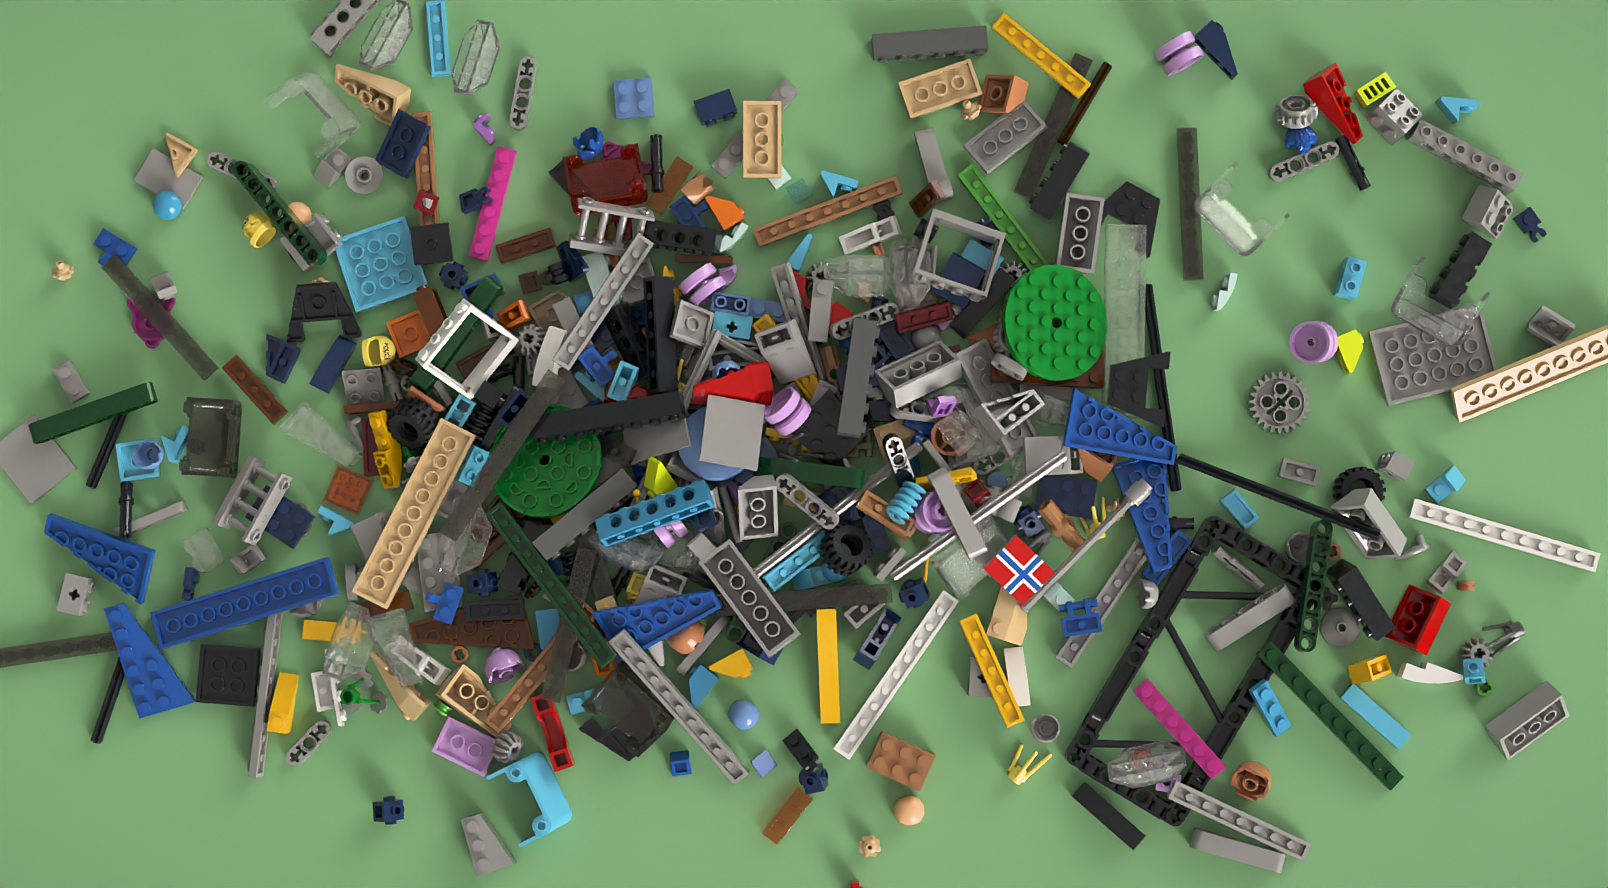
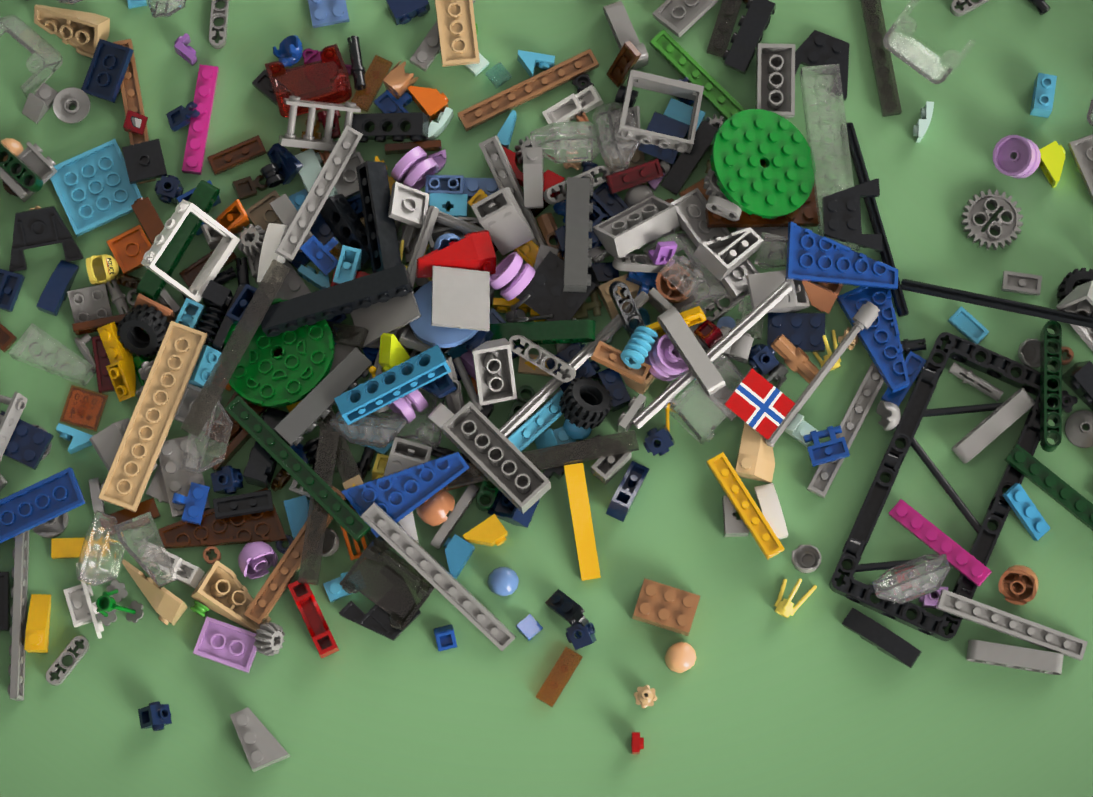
camera: 10 degrees left, 10 degrees down
medium azure windscreen [486,752,572,847] -> none
white plate [833,590,959,760] -> none

